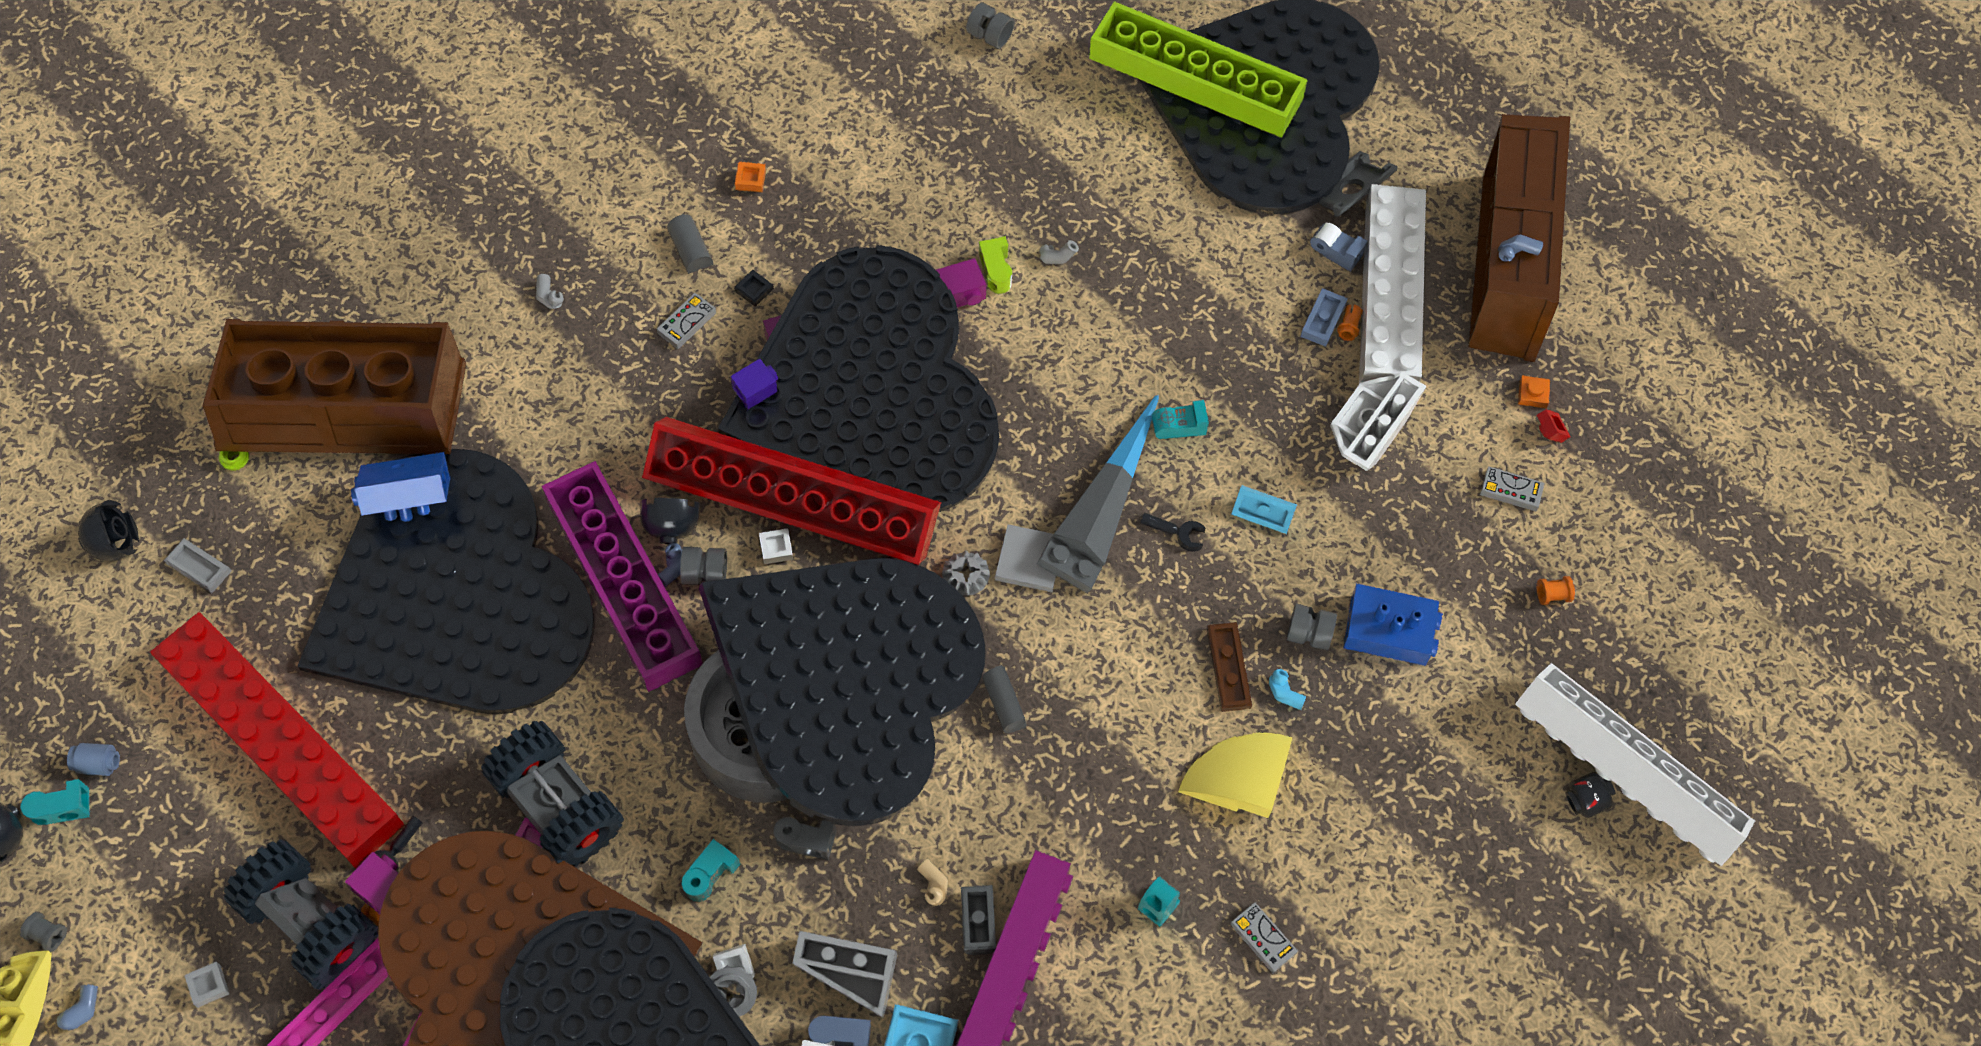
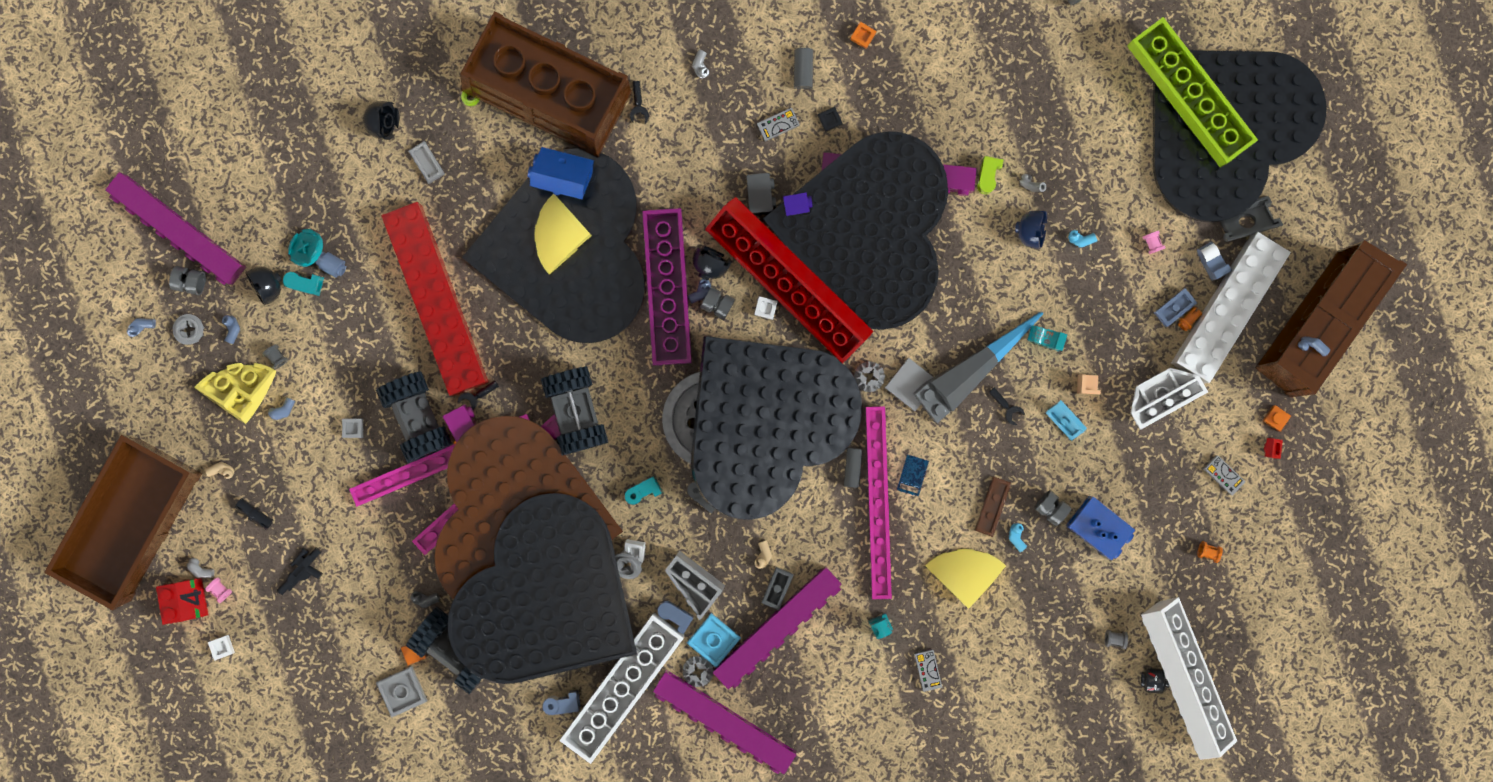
camera: 25 degrees right, 25 degrees up
none -> teal tile [288,229,323,267]
none -> light yellow brick [535,194,592,275]
none -> black piece [630,81,649,124]
none -> dark grey brick [747,173,776,215]
none -> dark pink plate [865,406,892,599]
none -> piece [897,455,929,497]
none -> dark blue cylinder [1015,210,1047,249]
none -> medium azure arm [1068,230,1097,247]
none -> light nougat panel [1077,374,1101,395]
none -> flat silver bush [1104,630,1128,649]
none -> bright pink bush [1143,230,1166,254]

